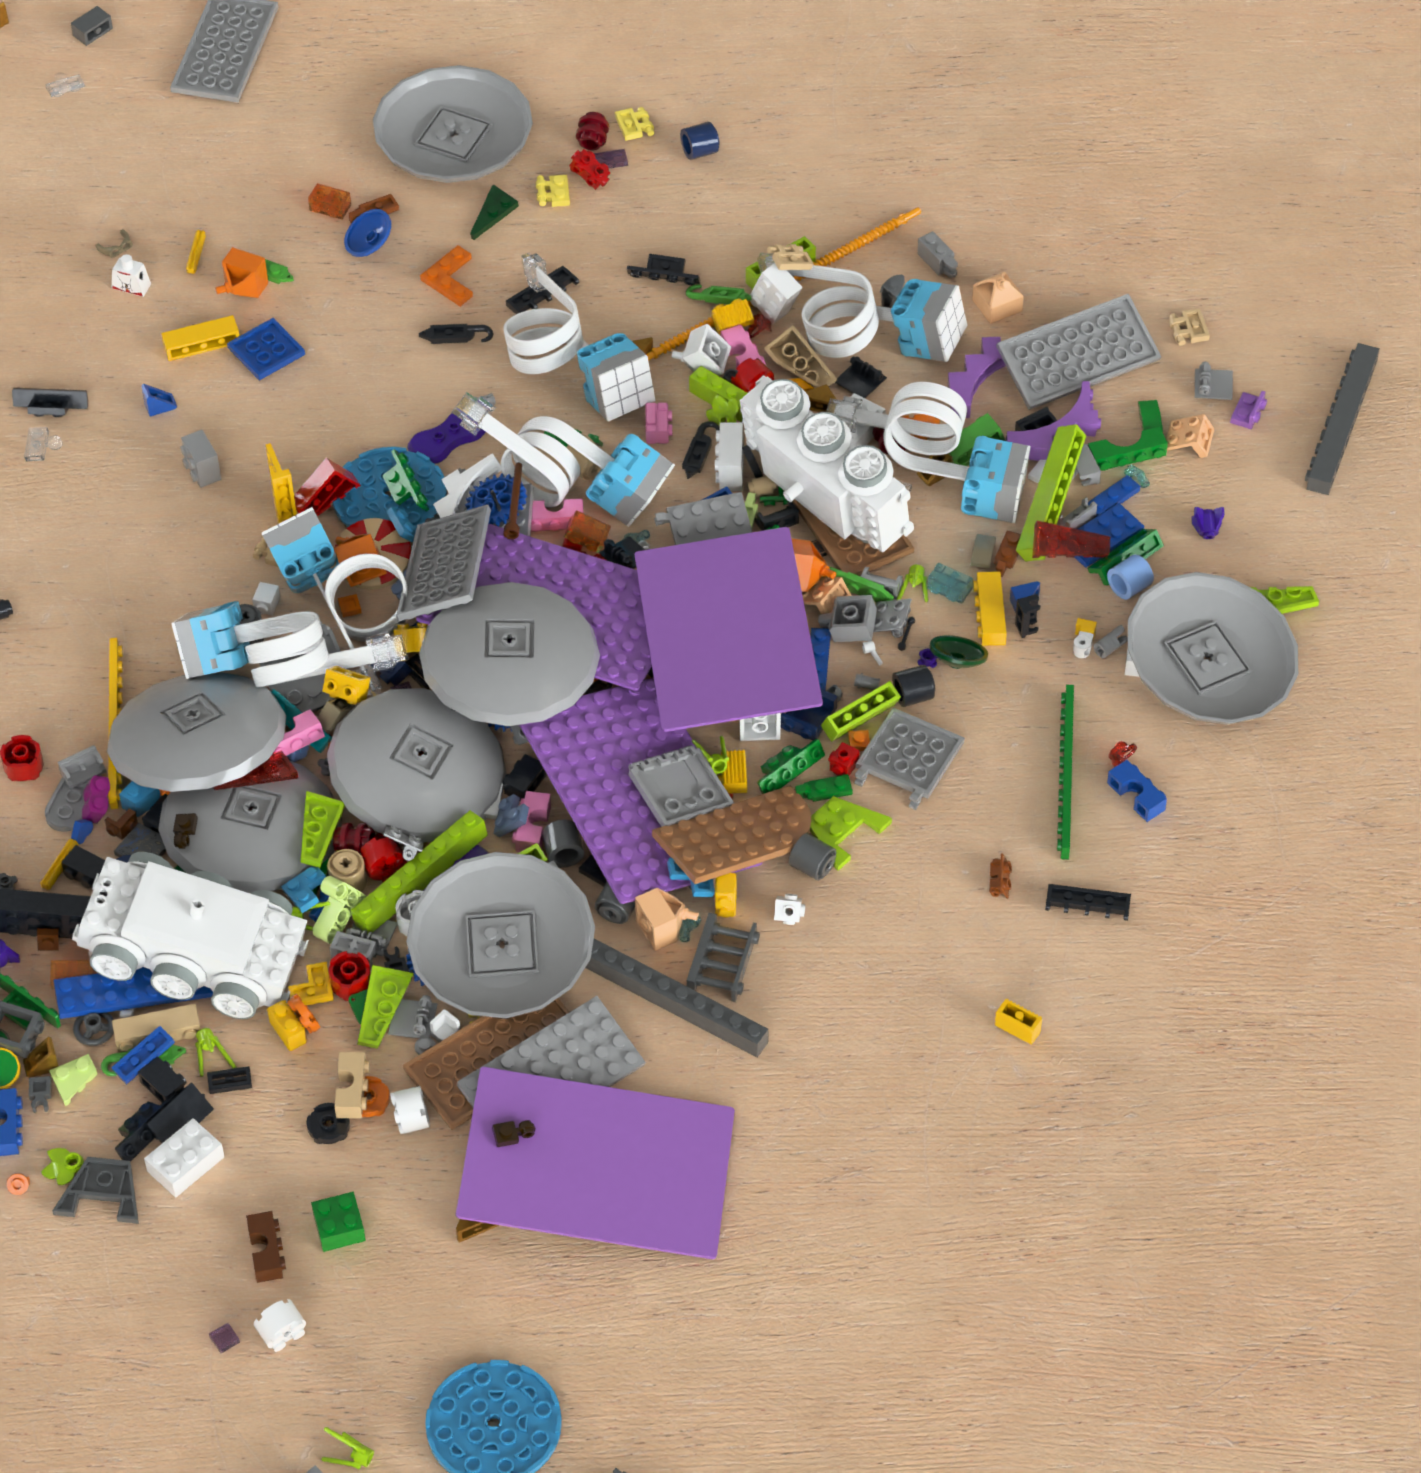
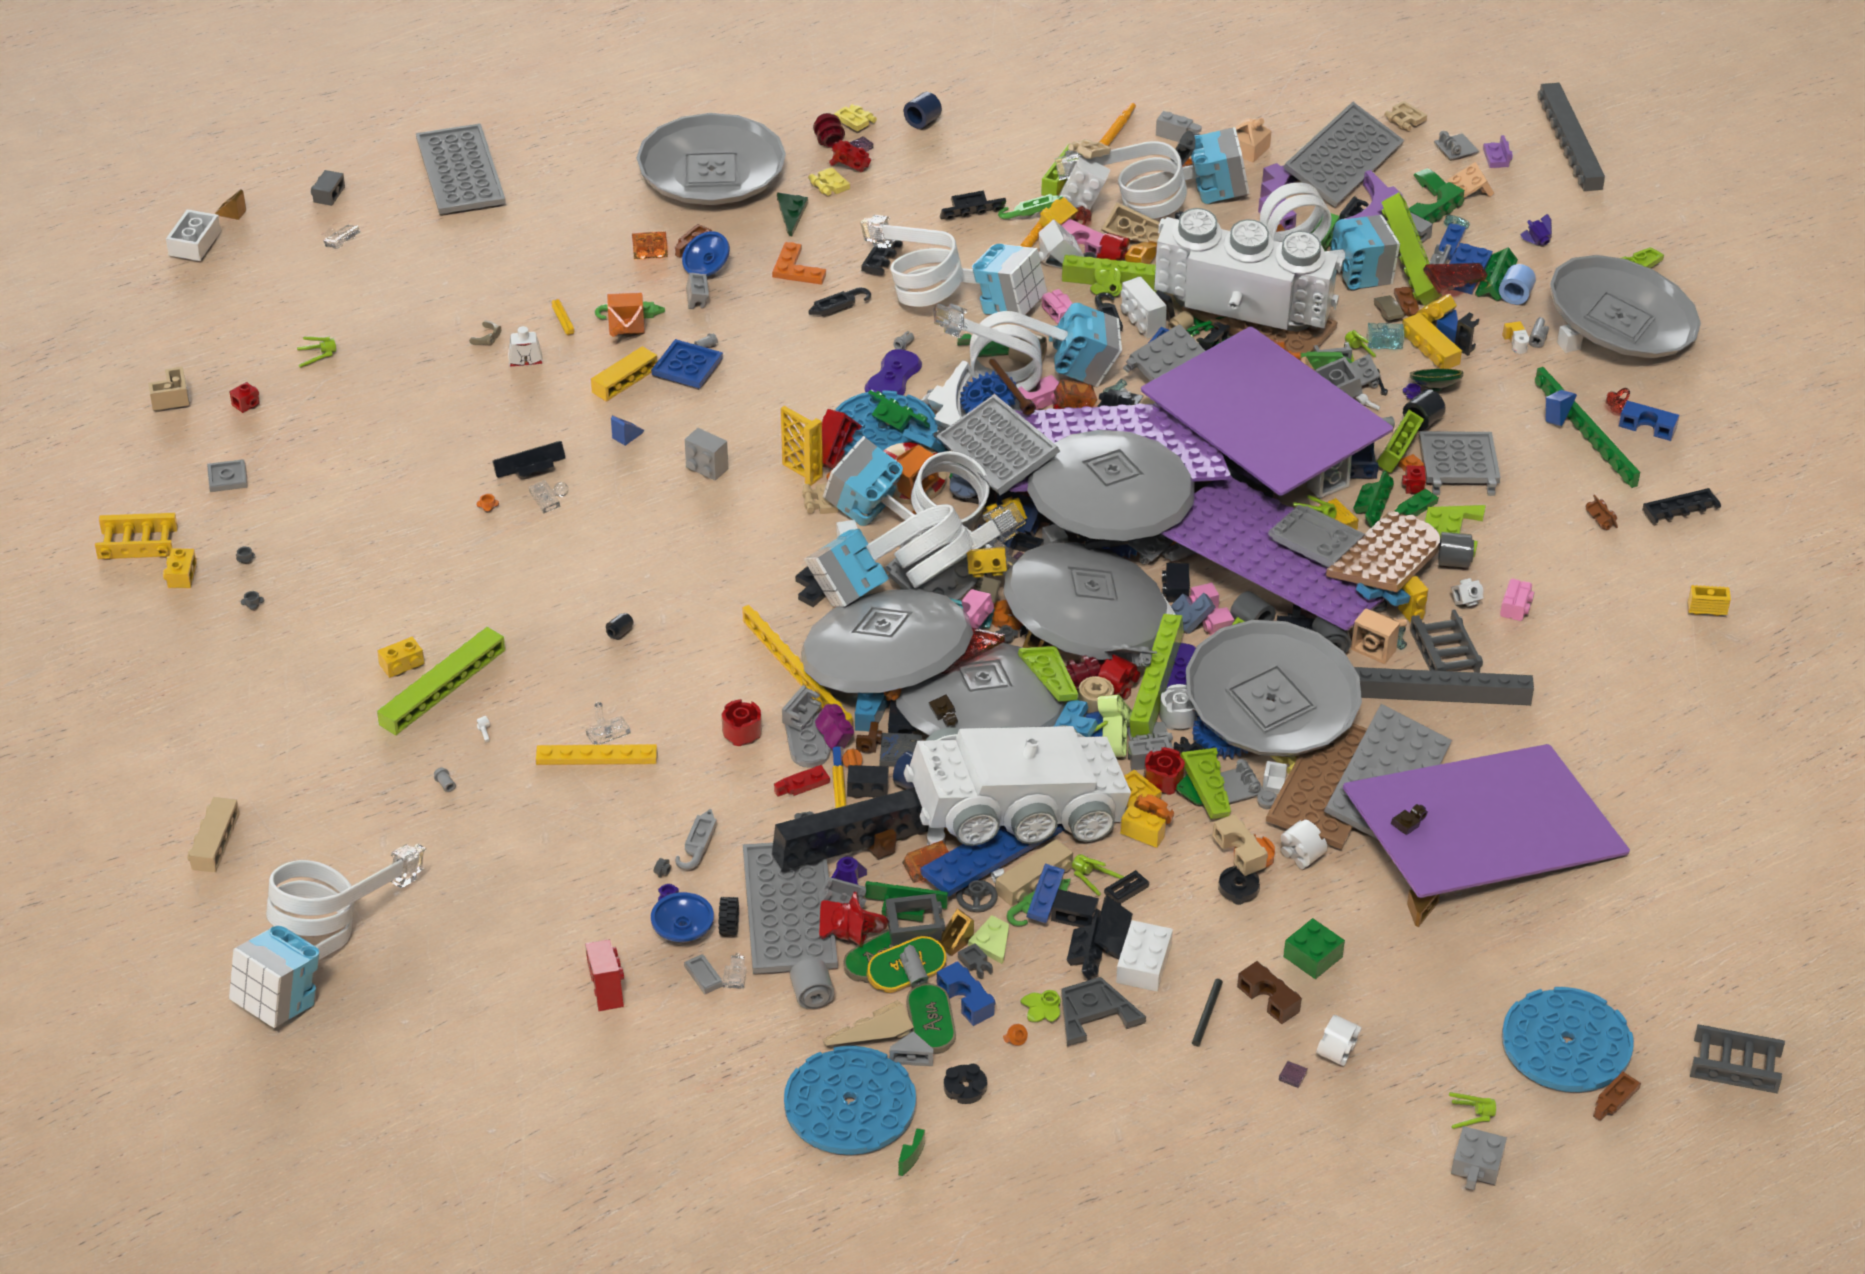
camera: 30 degrees left, 10 degrees down
none -> light grey hinge [686,273,709,309]
none -> light grey pin [694,333,718,348]
none -> red hinge [774,765,830,797]
none -> orange plate [842,748,863,768]
none -> pearl dark grey bar [1192,979,1223,1047]
none -> yellow brick [1416,294,1457,323]
none -> bright pink brick [1500,579,1535,621]
none -> blue slope [1546,390,1577,426]

